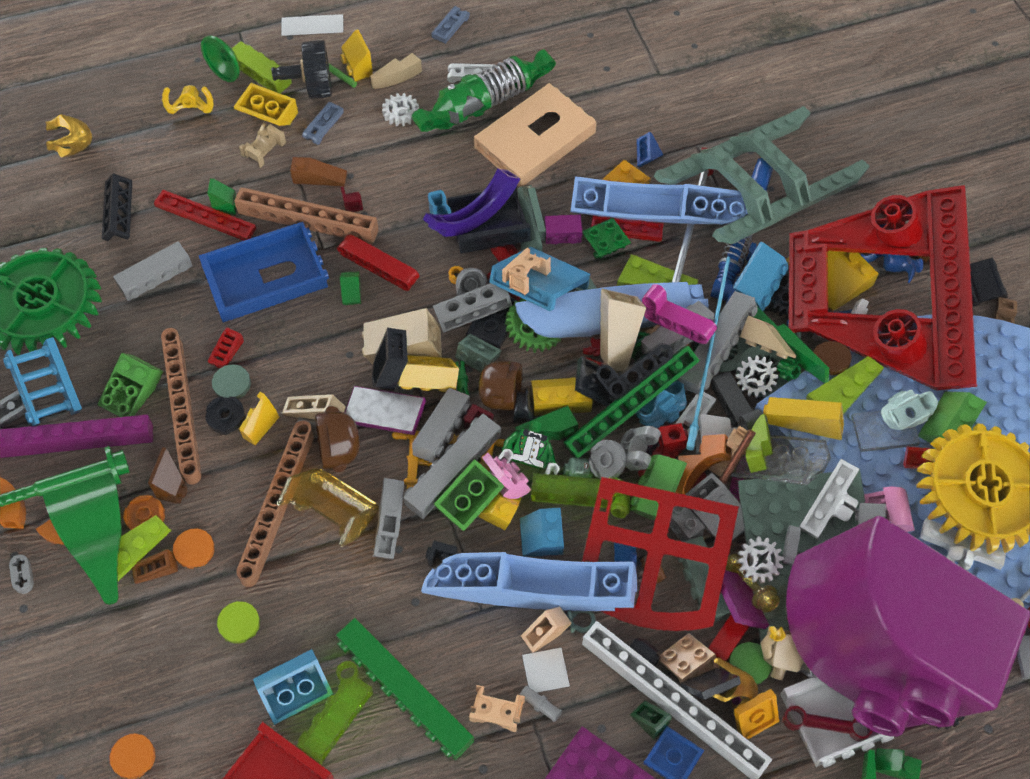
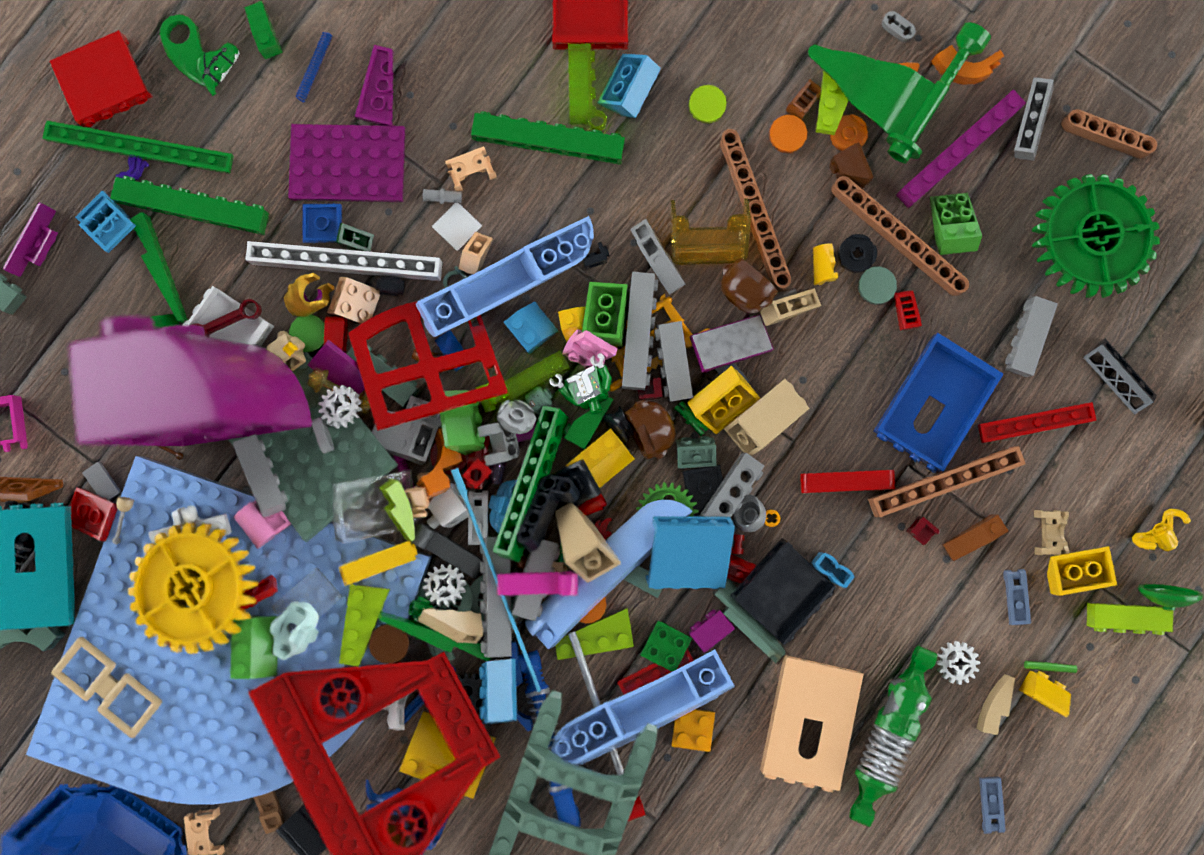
camera: 145 degrees right, 25 degrees up
dark azure fence [3,337,82,426] -> none
green slope [207,178,237,215] -> none
black wheel [271,40,332,99] -> none
white sticker [282,14,343,36] -> none
green slope [340,271,361,305] -> none
black window [372,327,408,390] -> none
dark purple arch [423,168,520,237] -> none
white plate [447,64,494,83] -> none
light nougat piece [502,248,551,296] -> none
blue slope [637,132,663,168] -> none
black tile [680,668,741,700] -> none
copper bar [719,429,756,484] -> none
light orange plate [734,689,779,740] -> none
white plate [800,459,859,539] -> none

